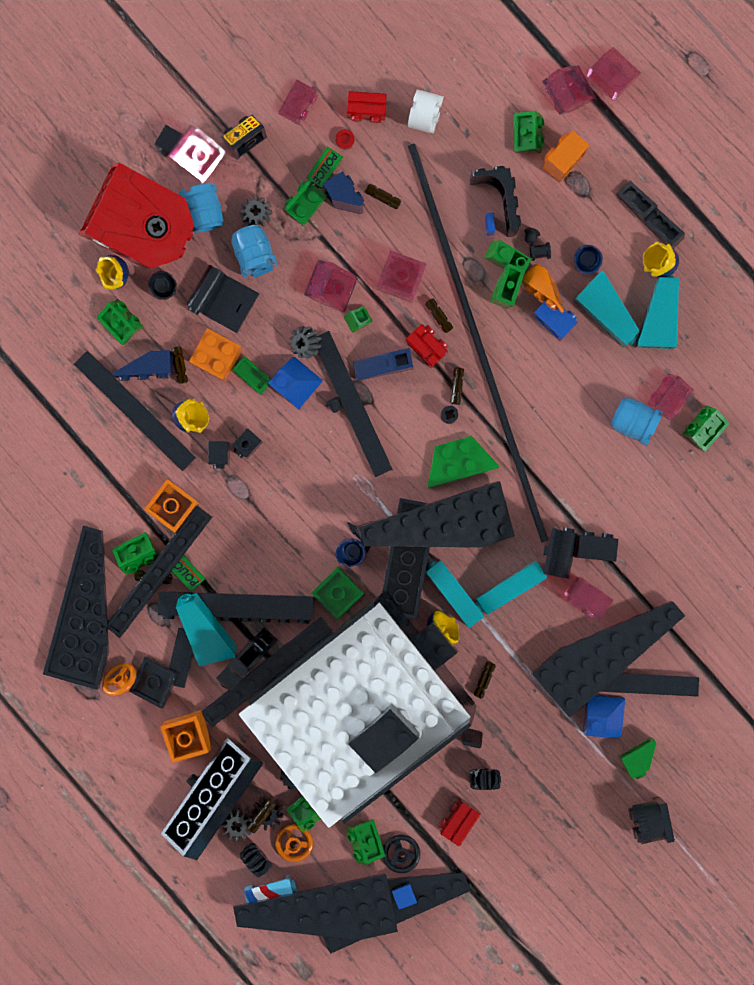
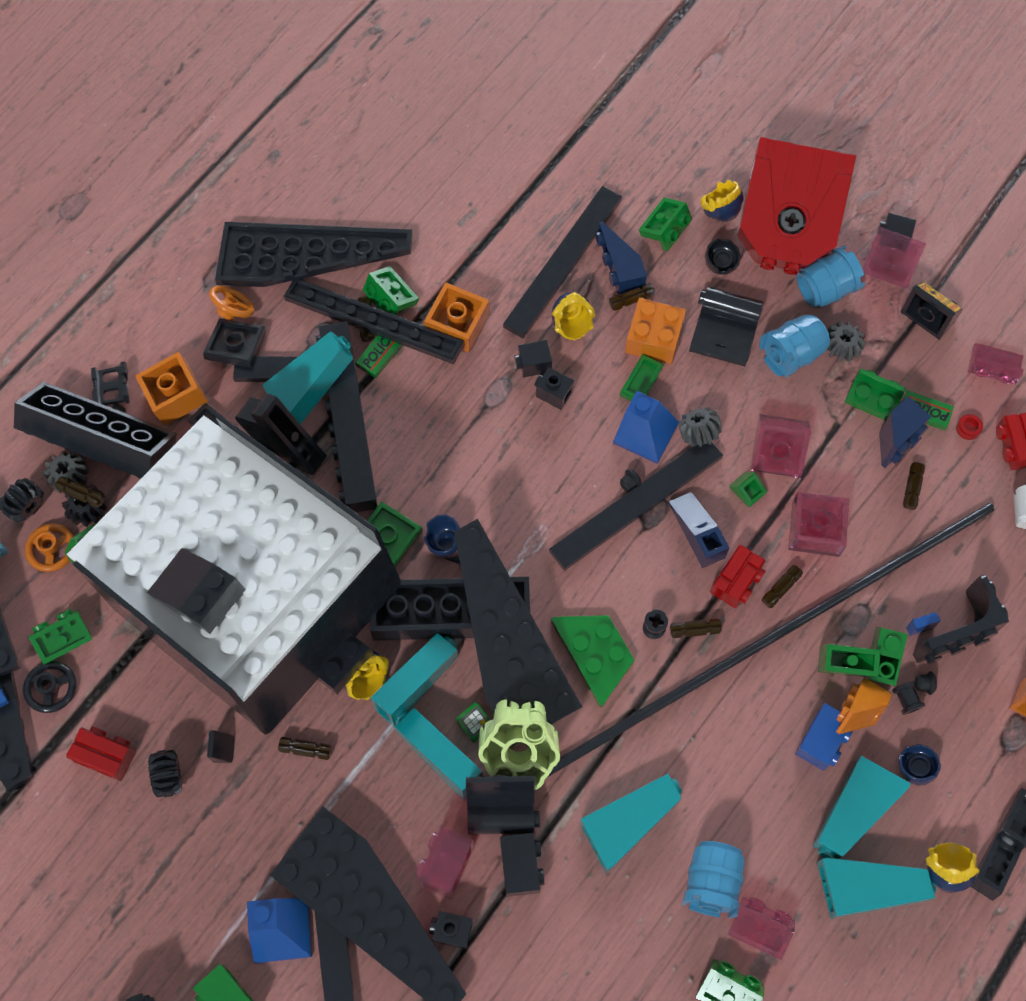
camera: 75 degrees right, 20 degrees down
none -> black piece [91,361,130,406]
none -> black brick [429,911,473,950]
none -> slope [456,702,490,743]
none -> yellowish green piece [478,699,560,790]
none -> teal slope [579,774,682,873]

